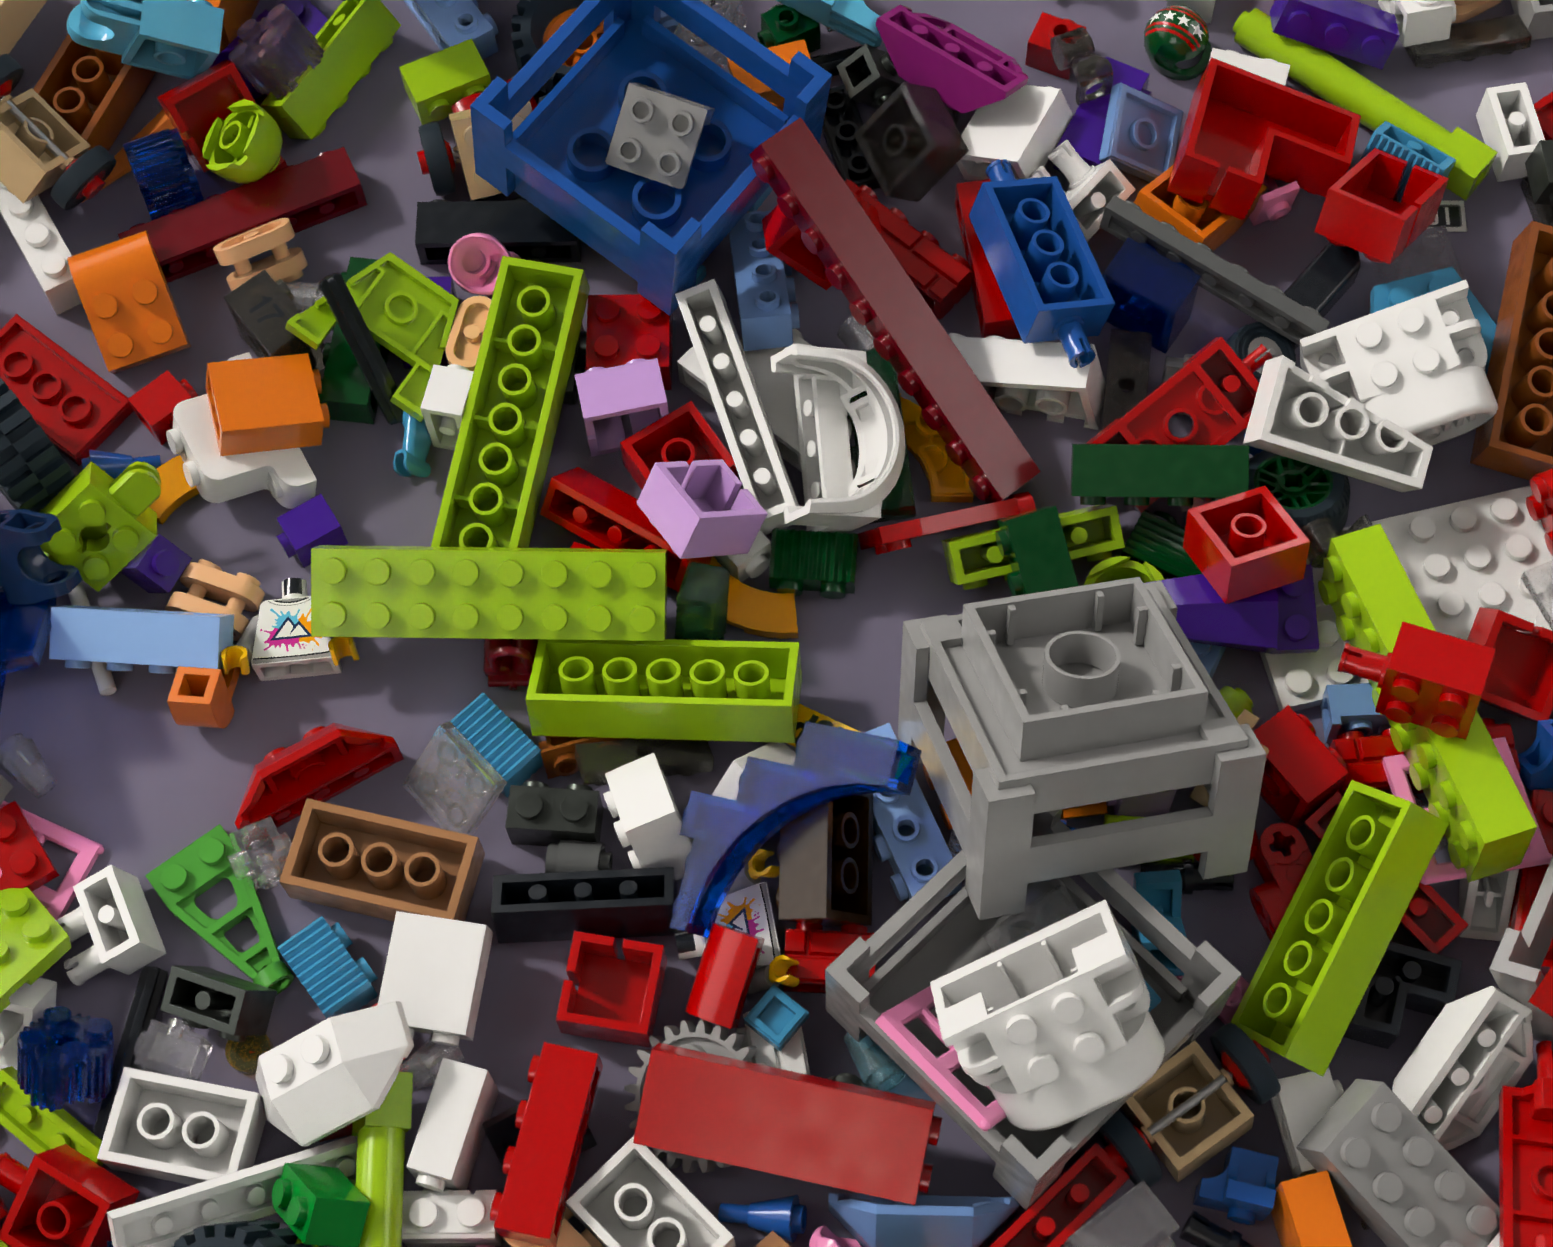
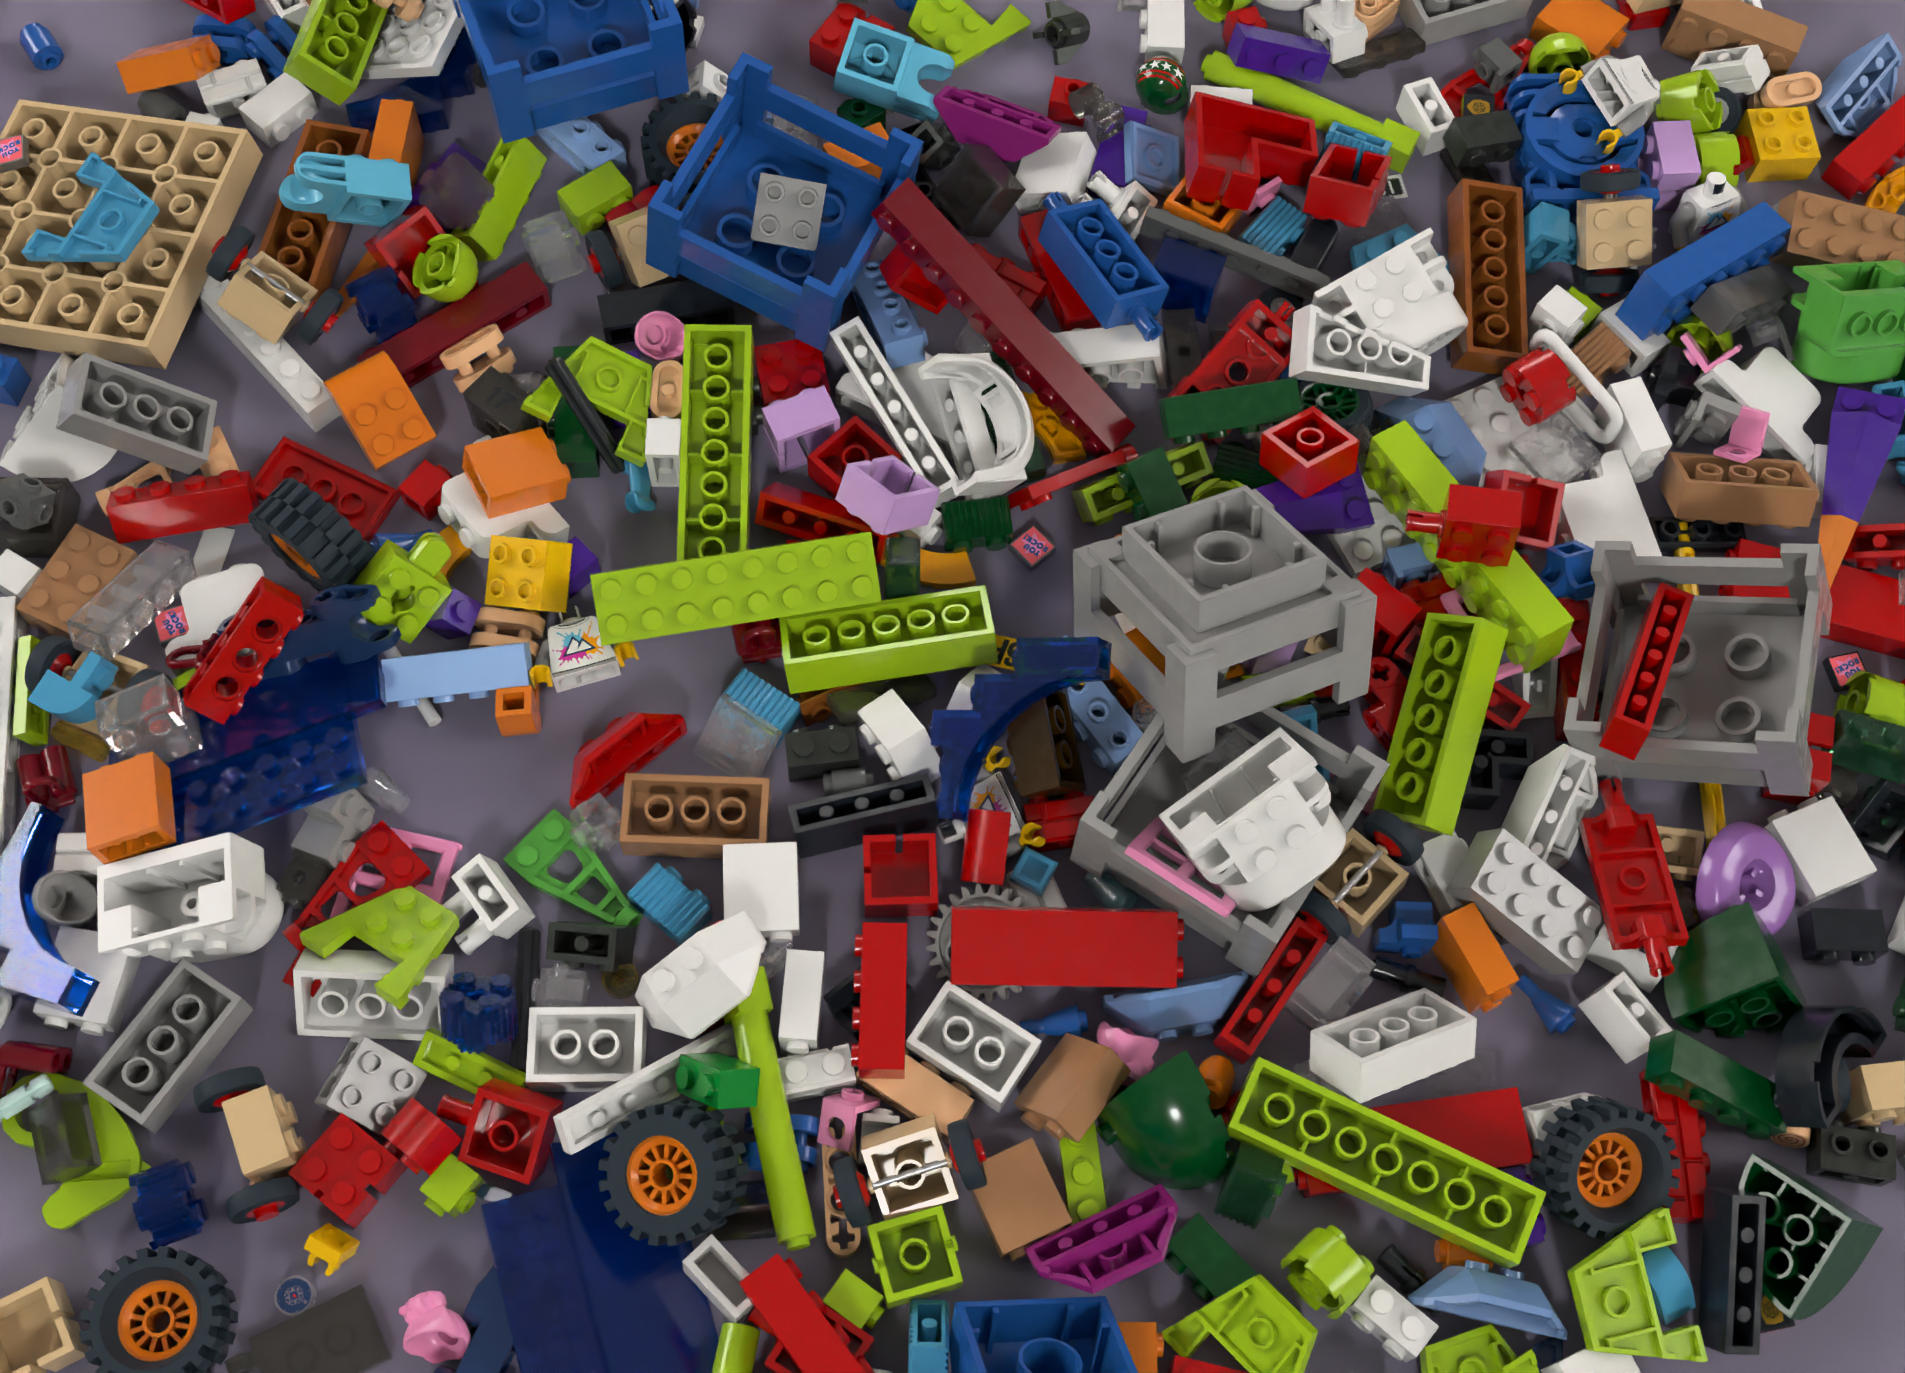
camera: 20 degrees left, 0 degrees up
none -> yellow brick [484,535,573,613]
none -> clear brick [520,209,587,284]
none -> tile [1008,524,1056,572]
none -> dark azure brick [1238,196,1307,257]
none -> medium blue wedge [1373,396,1487,487]

